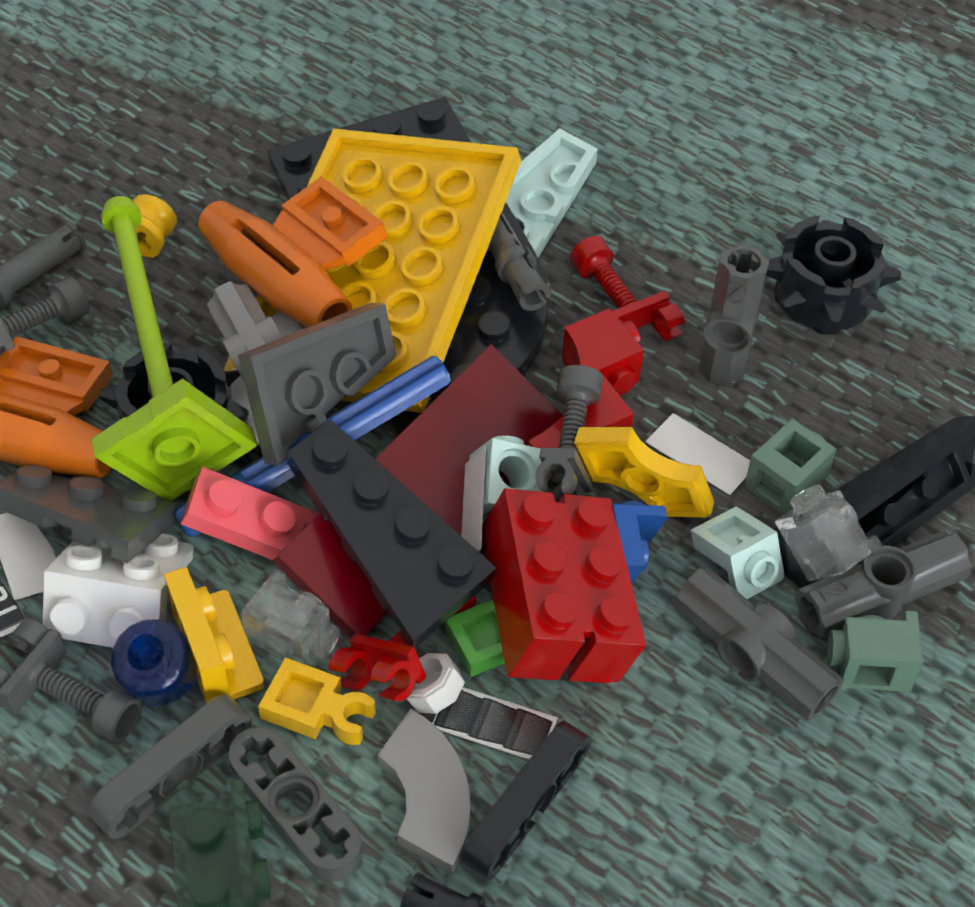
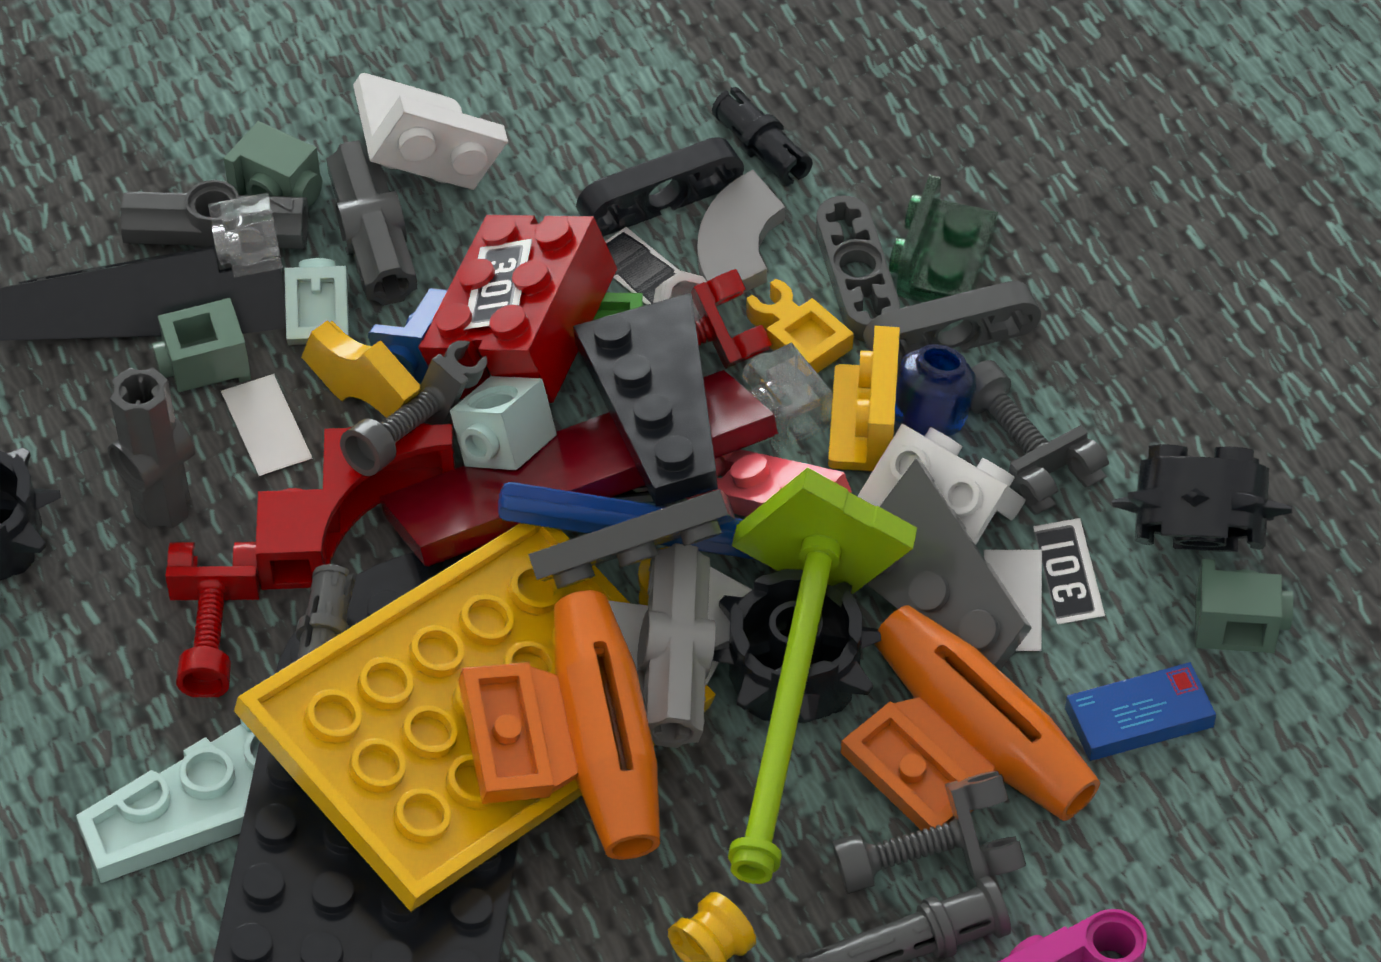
camera: 150 degrees left, 0 degrees up
white sticker [461,447,486,551] -> none
none -> white bracket [353,73,508,190]
none -> sticker [464,239,532,330]

